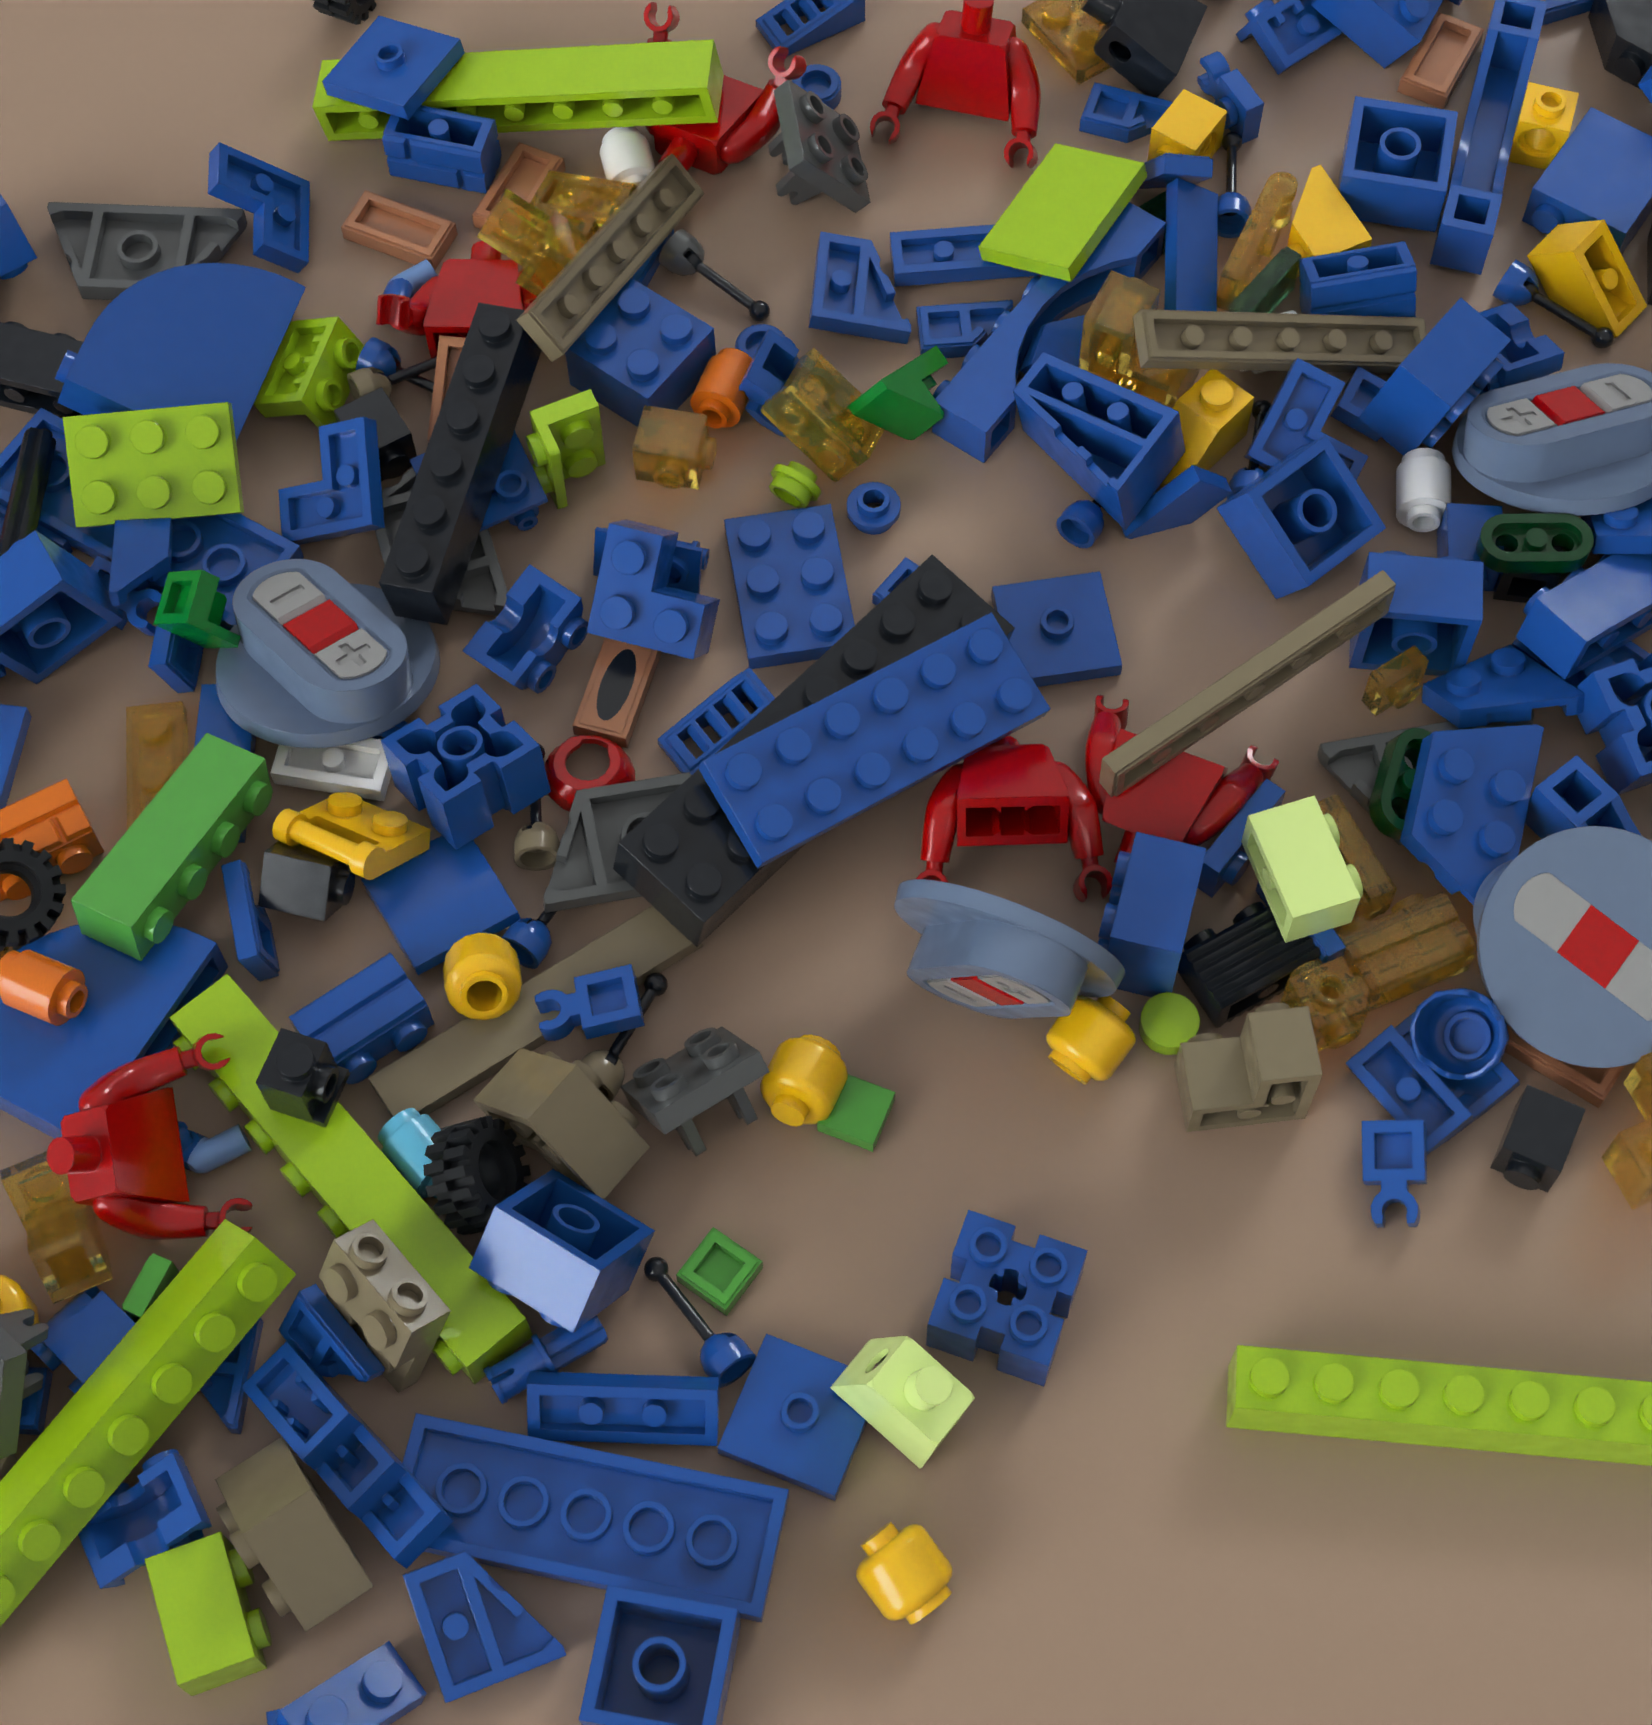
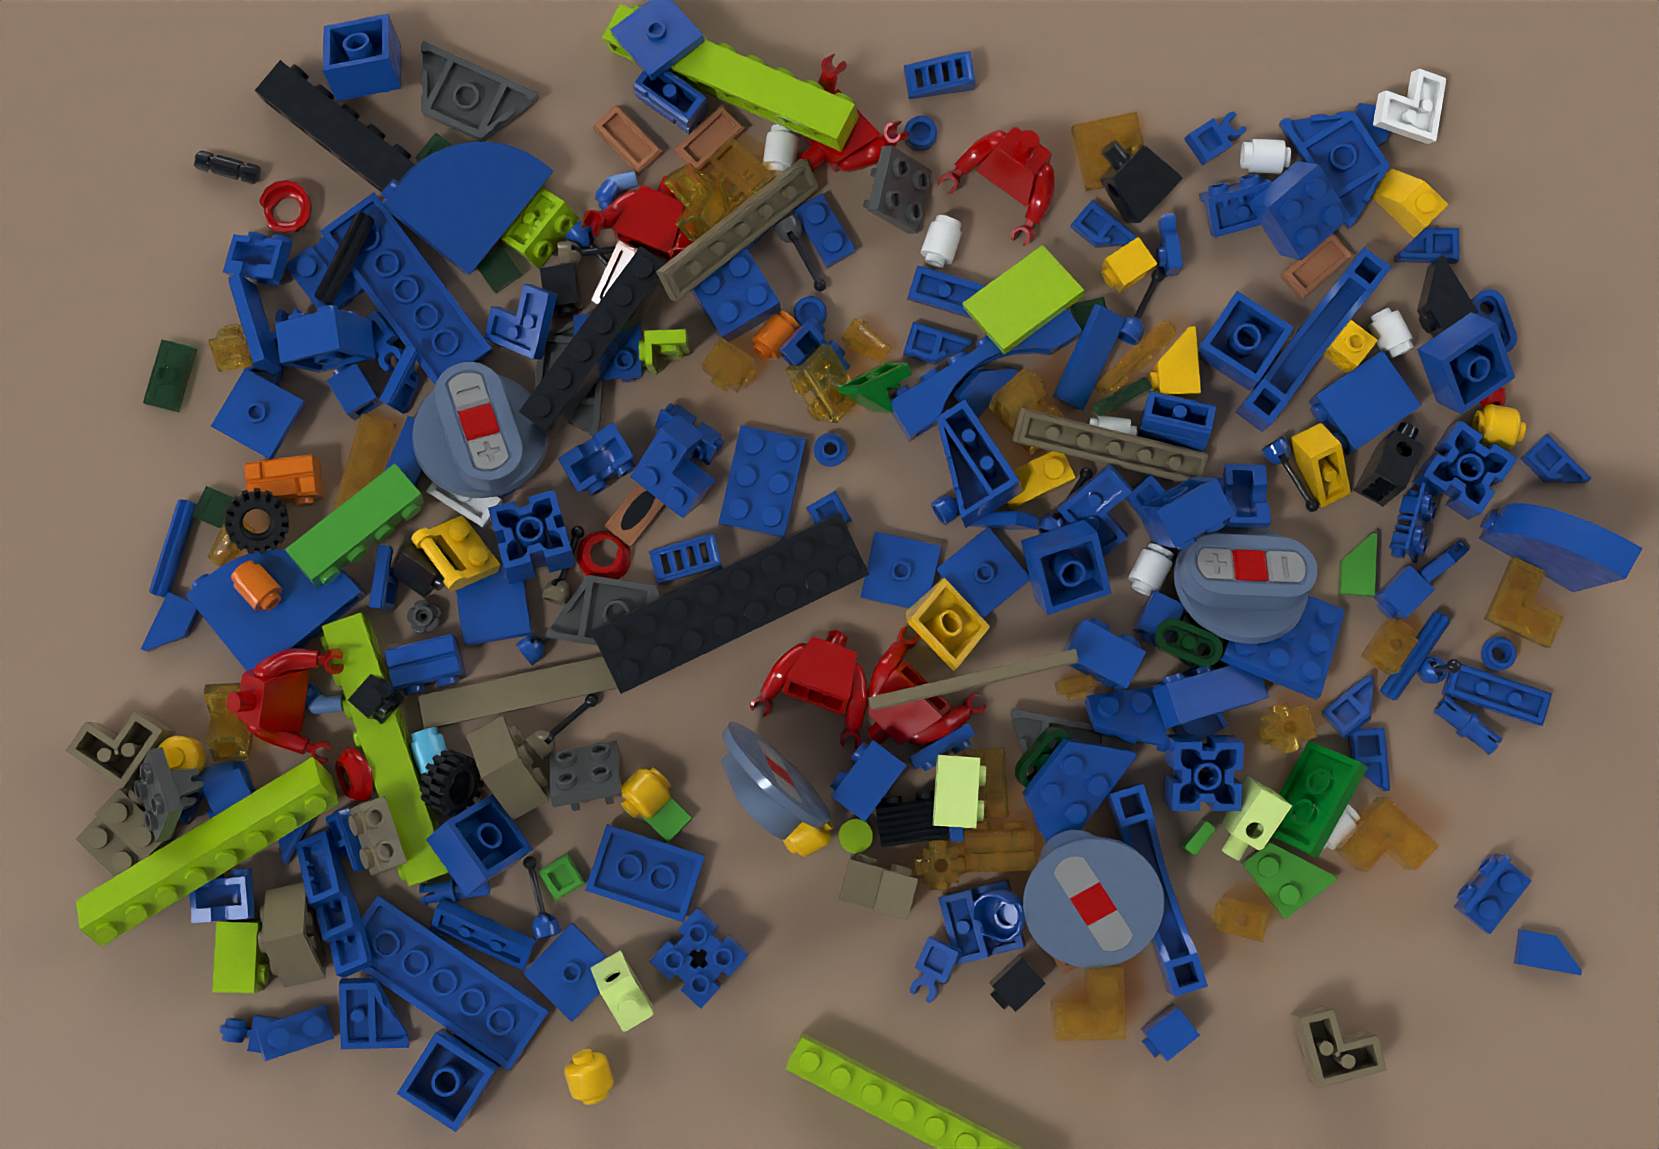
camera: 20 degrees right, 20 degrees up
lime plate [62,402,244,528] -> none
blue tile [108,518,174,606] -> none
bright green tile [122,1253,179,1323] -> none
green panel [153,570,241,649] -> none
blue plate [208,142,310,273] -> none
yellow head [443,932,522,1020] -> none
blue plate [534,964,645,1041] -> none
blue plate [698,612,1051,869] -> none
lime plate [769,461,821,509] -> none
blue wing [808,231,911,344] -> none
blue tile [1139,153,1213,189] -> none
none -> blue brick [327,363,383,420]
none -> red piece [335,747,373,801]
none -> dark grey plate [407,600,441,633]
none -> clear green tile [476,246,523,294]
none -> blue plate [585,824,706,922]
none -> blue plate [793,194,856,269]
none -> clear yellow cone [840,318,892,363]
none -> yellow slope [905,578,990,671]
none -> white brick [920,215,962,268]
none -> blue plate [936,527,1030,618]
none -> white brick [1368,308,1414,360]

